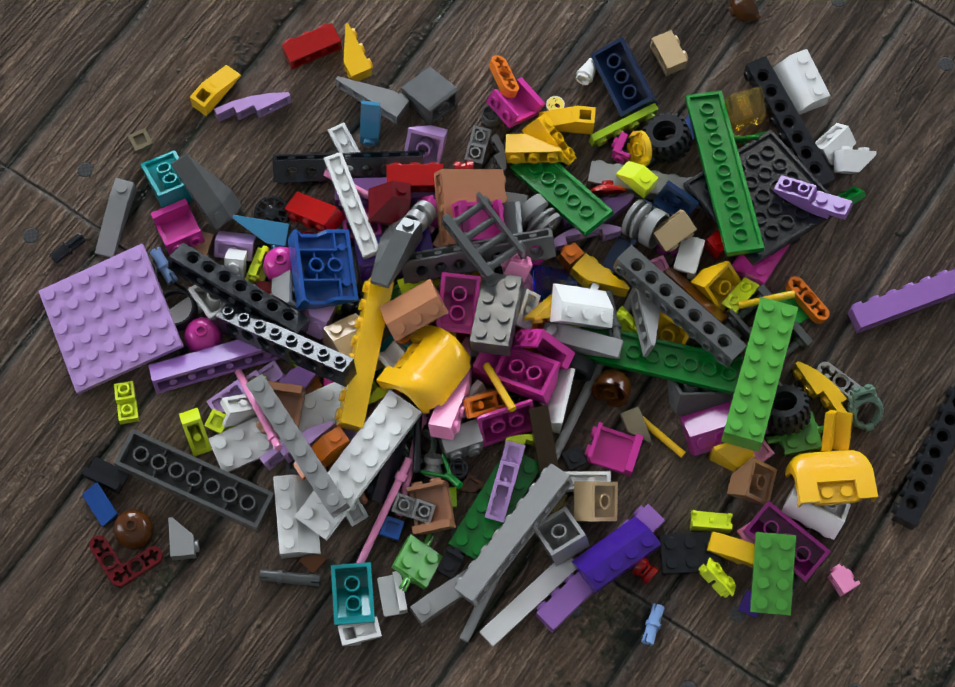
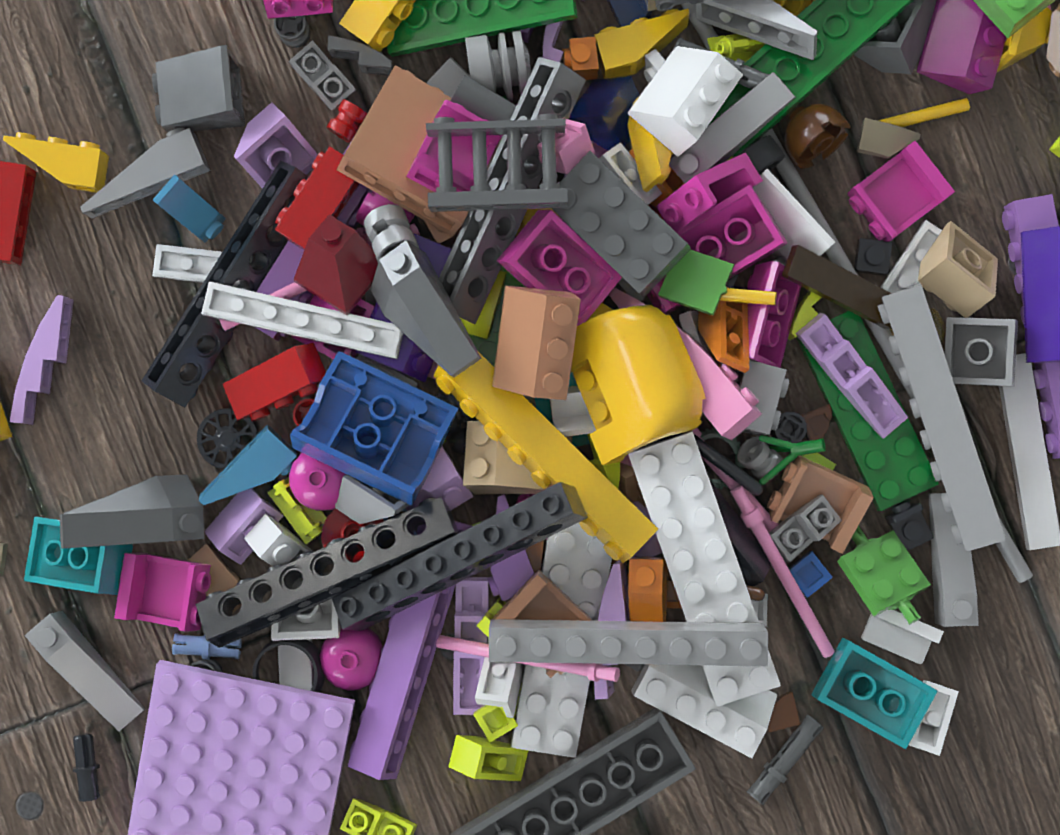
camera: 50 degrees left, 15 degrees up
none -> bright green piece [658,249,734,316]

